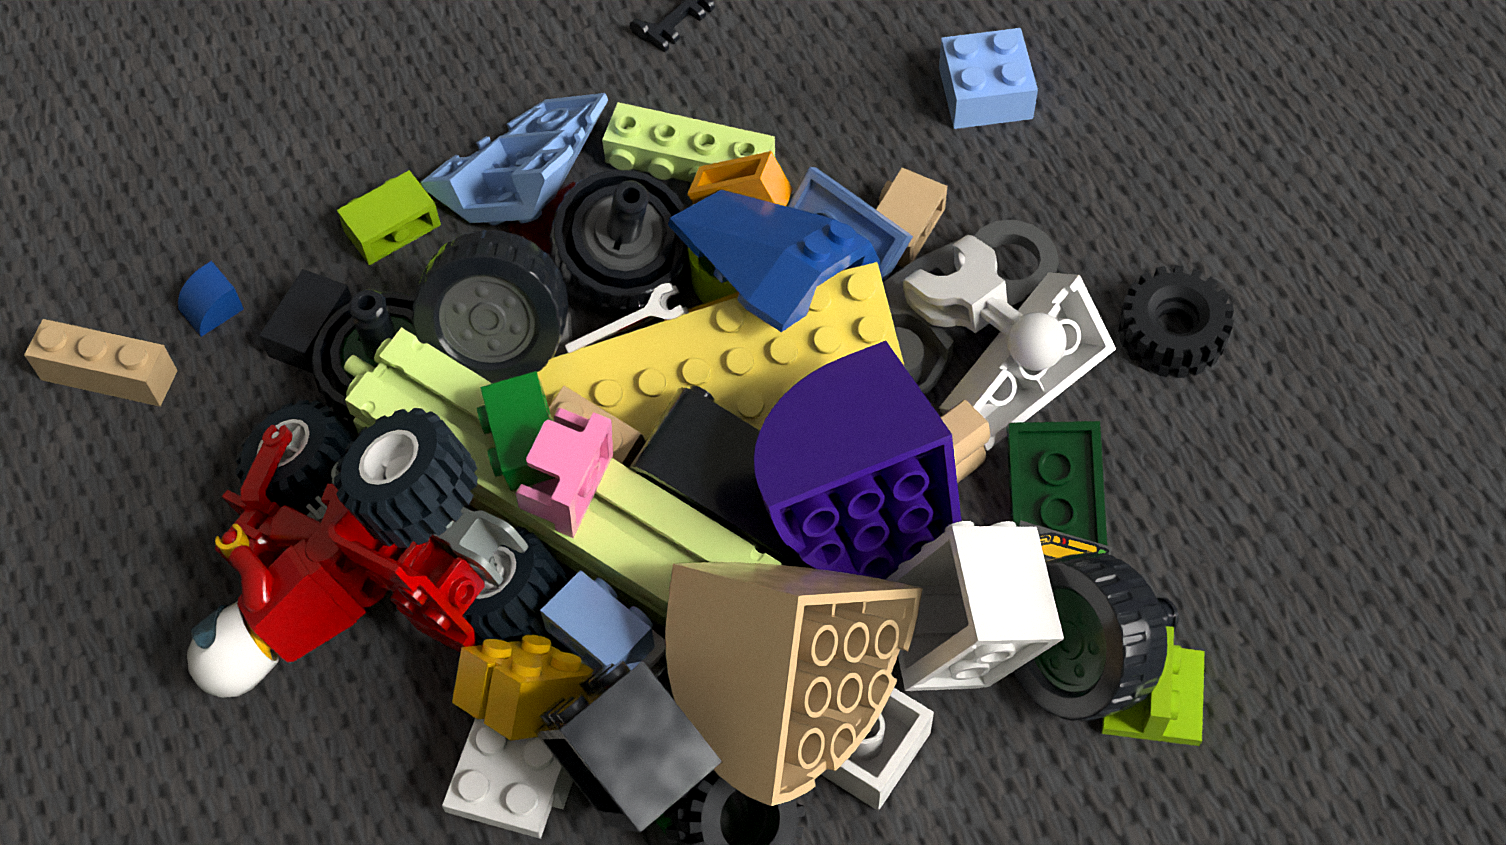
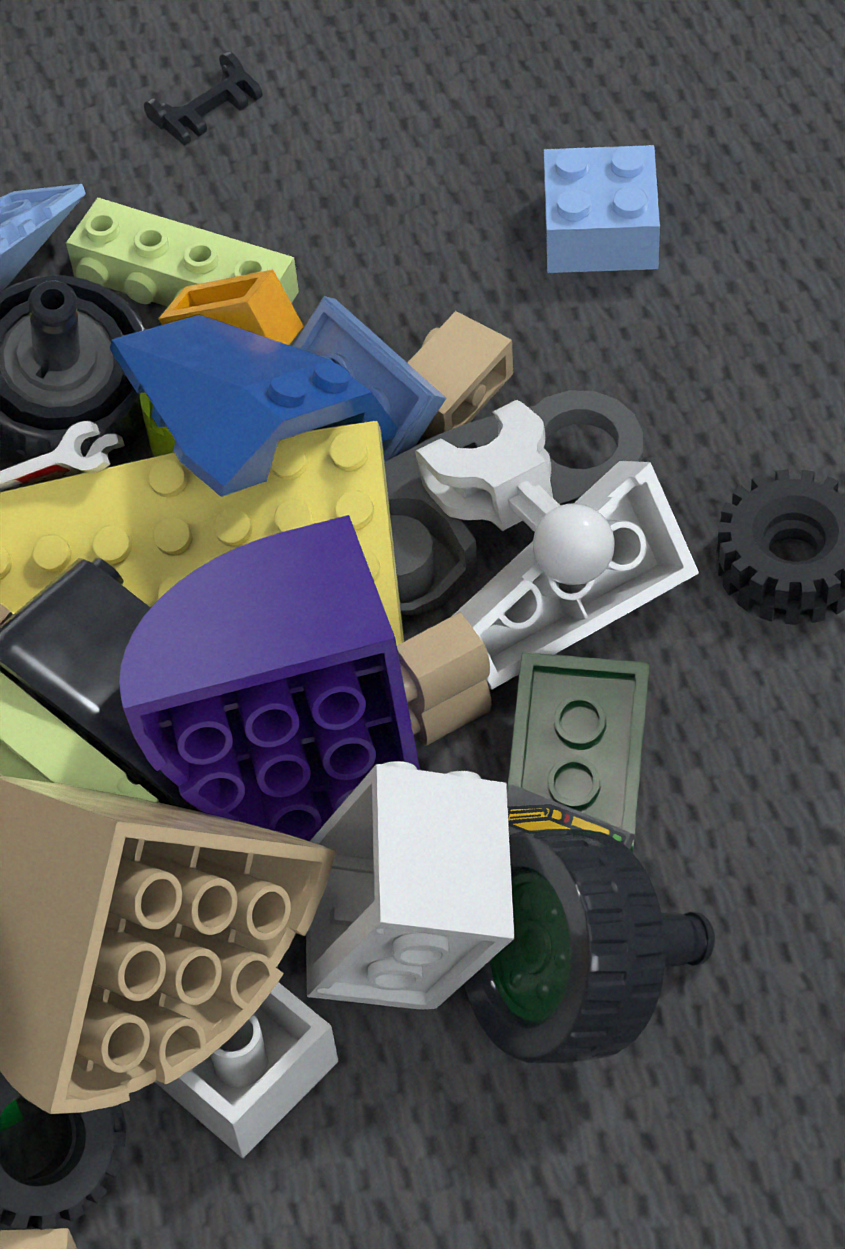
camera: 10 degrees right, 5 degrees down
lime bracket [1102,626,1205,746] -> none

